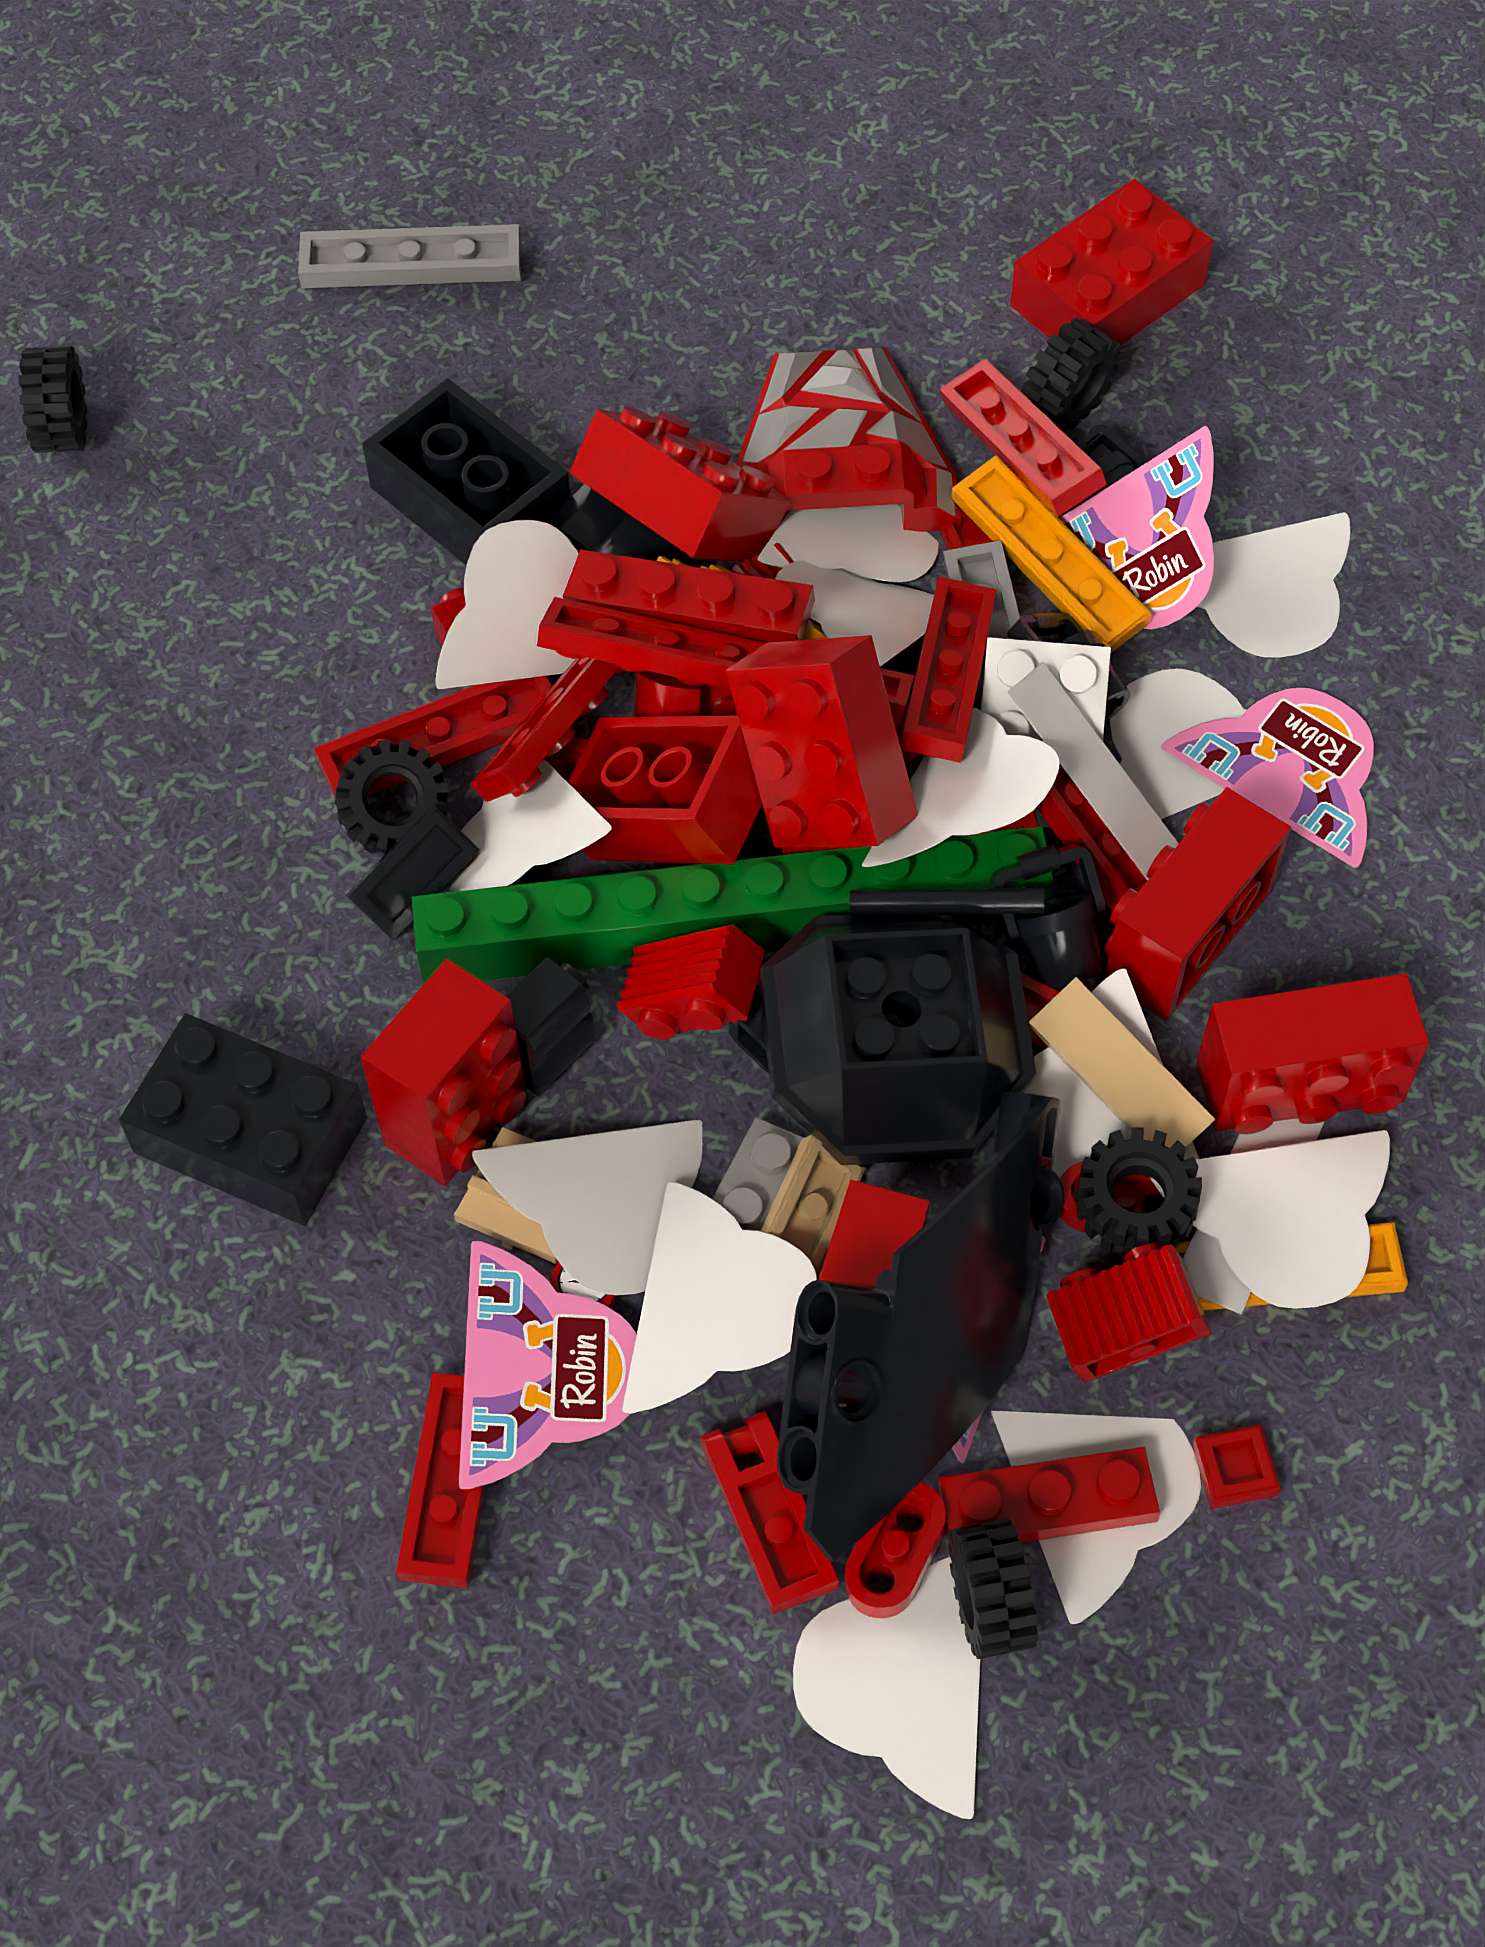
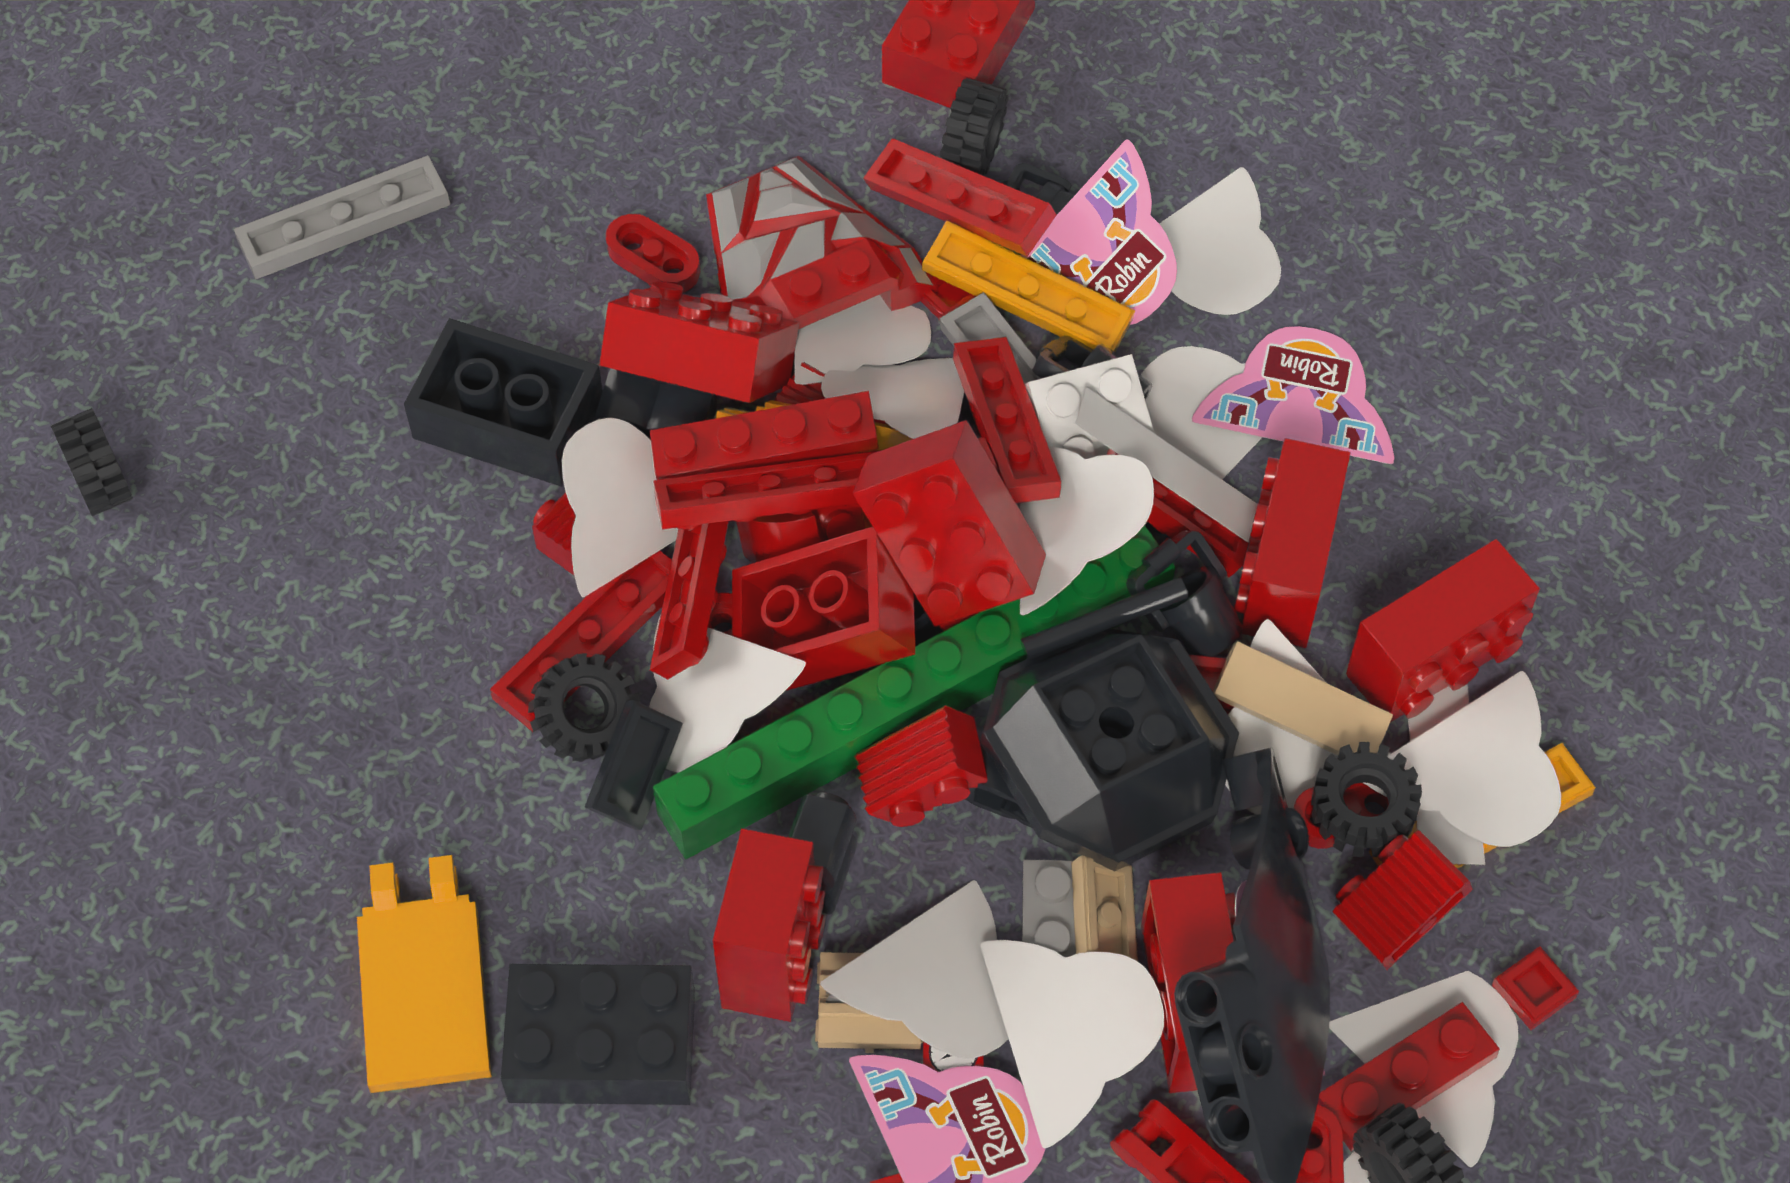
camera: 25 degrees left, 0 degrees up
none -> light orange tile [357,855,492,1093]
none -> red plate [606,214,700,293]

